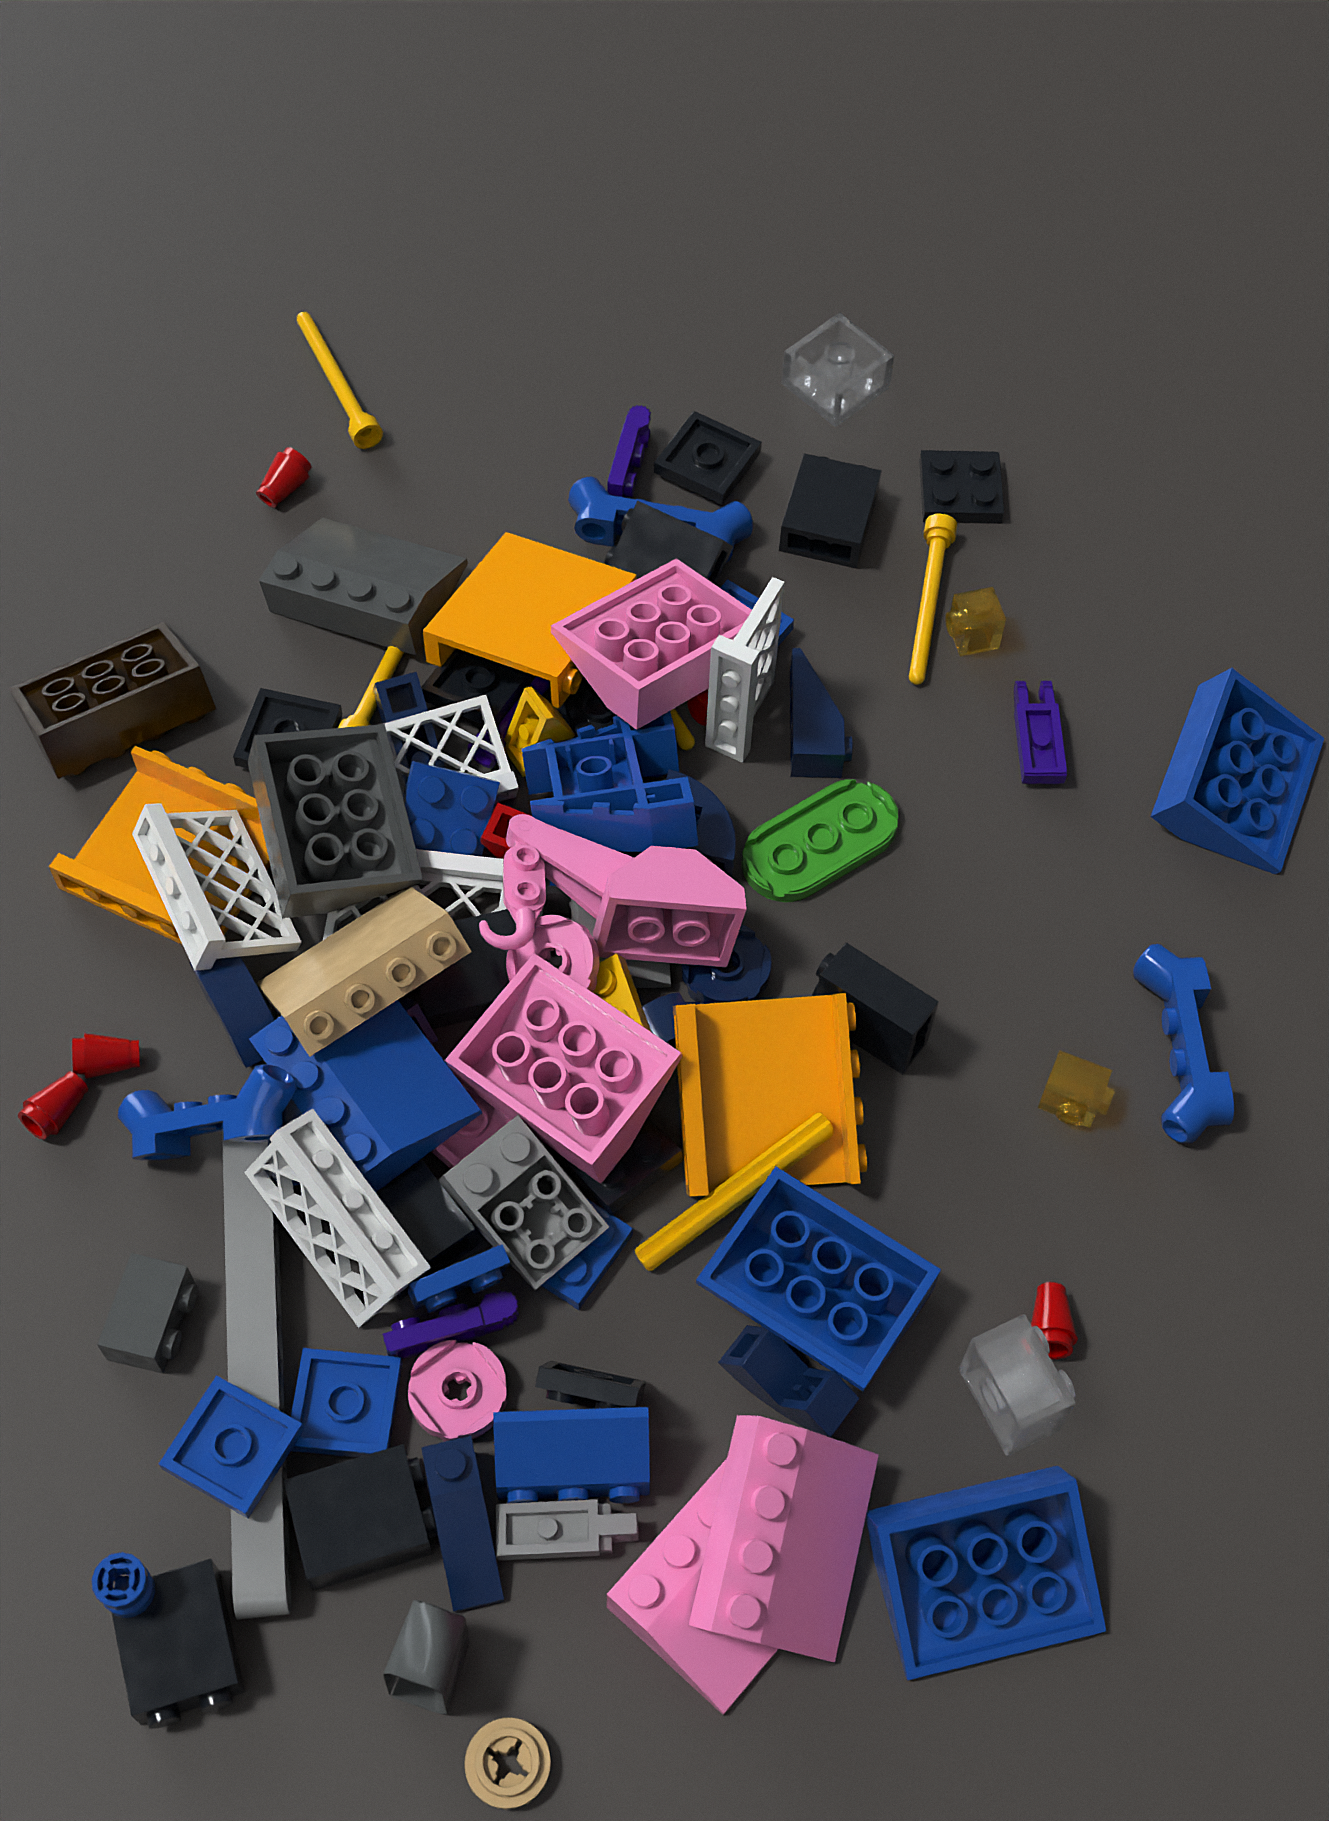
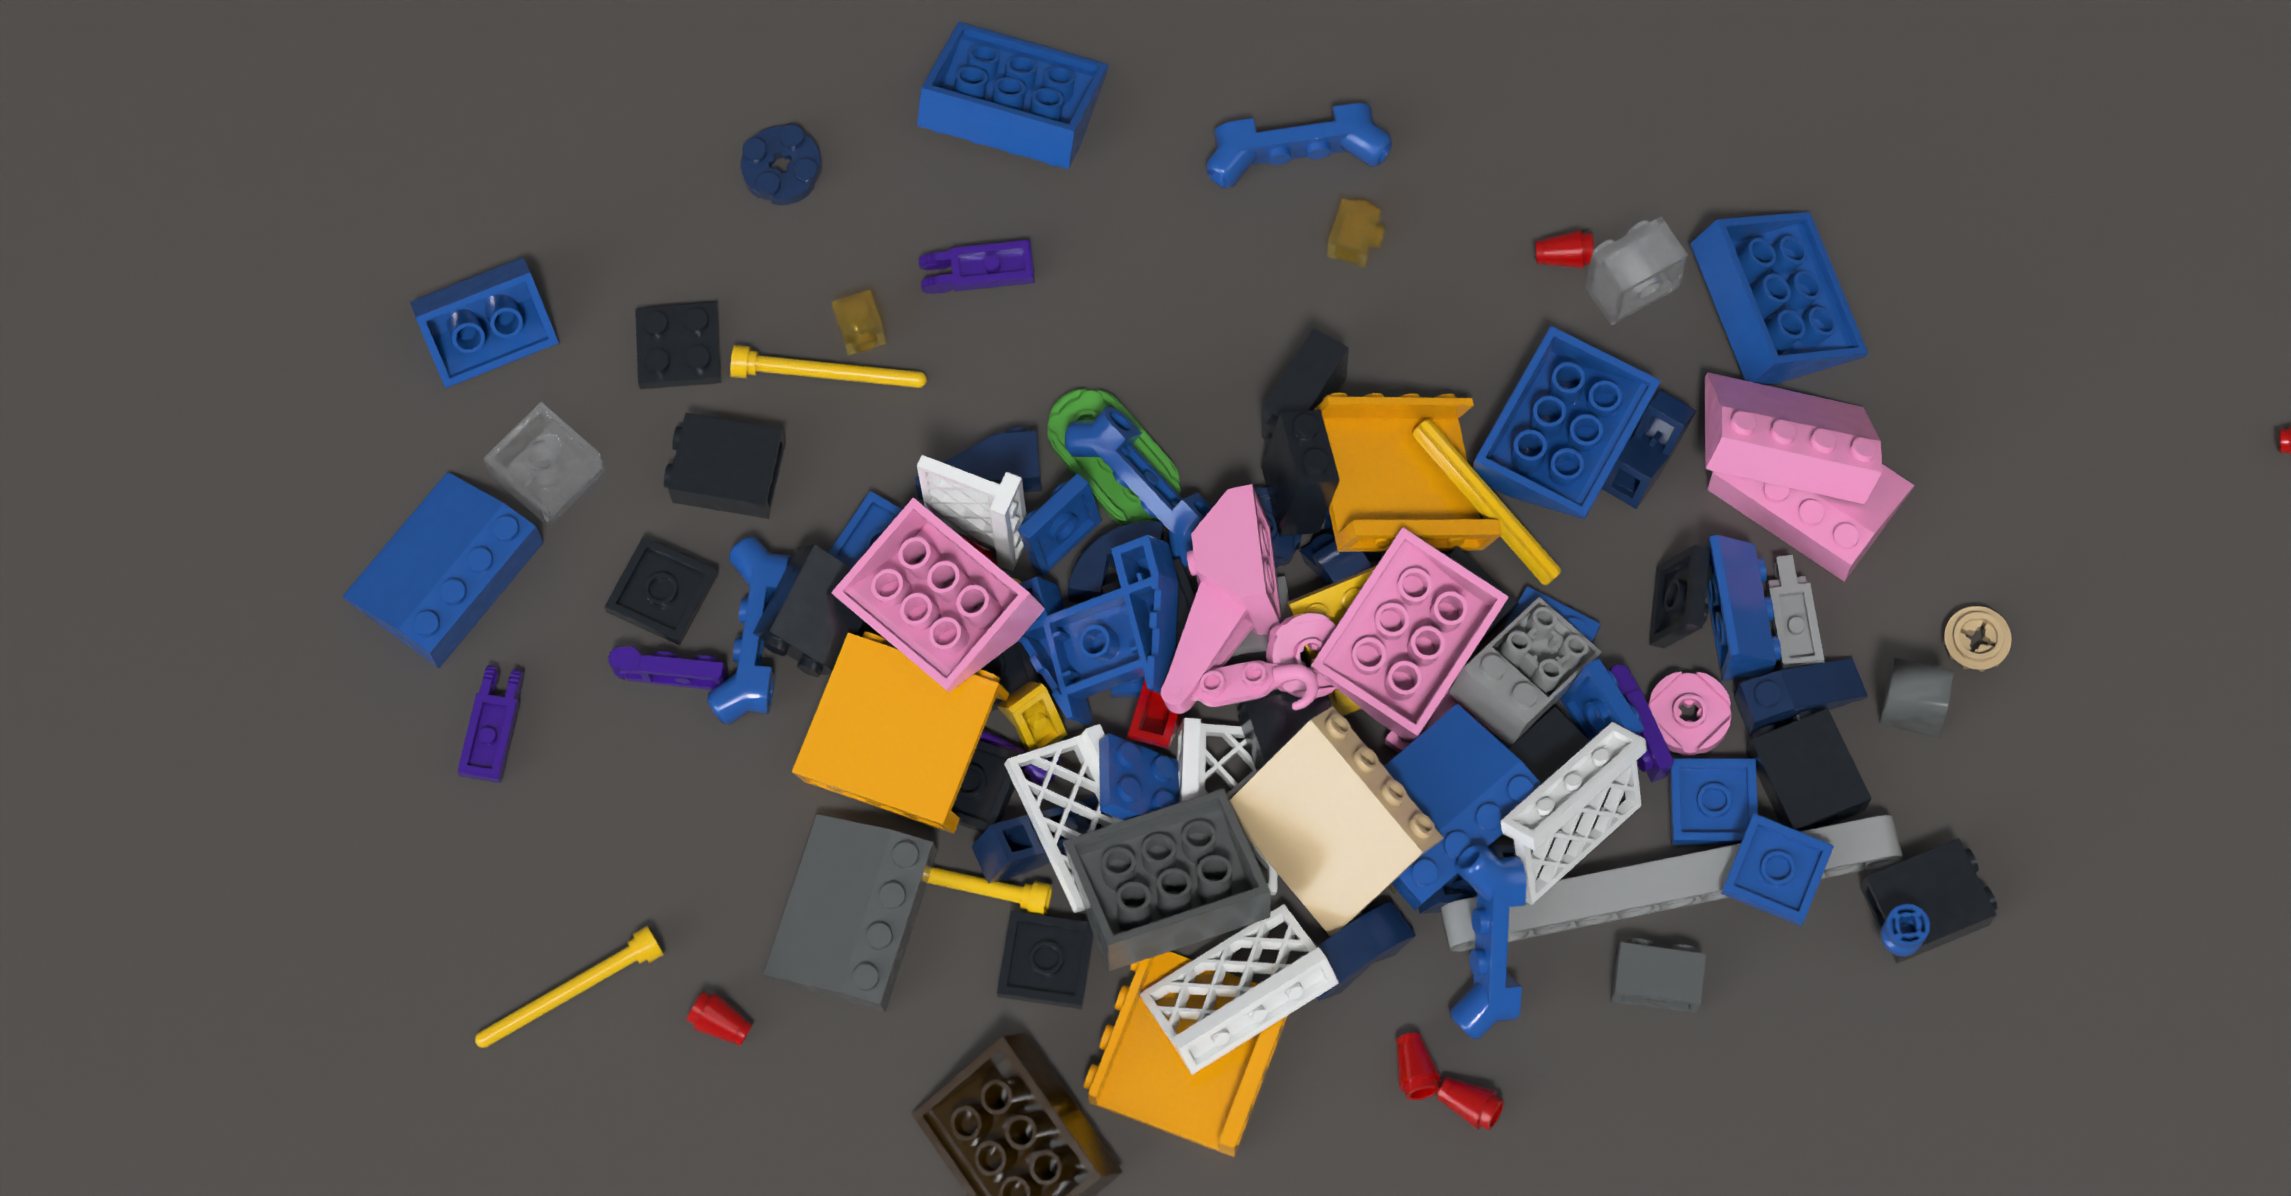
camera: 90 degrees left, 10 degrees up
none -> blue slope [342,472,544,669]
none -> blue slope [410,257,559,388]
none -> dark purple hinge [458,665,524,783]
none -> dark blue plate [741,124,822,205]
none -> blue plate [1018,473,1102,577]
none -> blue plate [1065,407,1212,567]
none -> black brick [1261,409,1340,537]

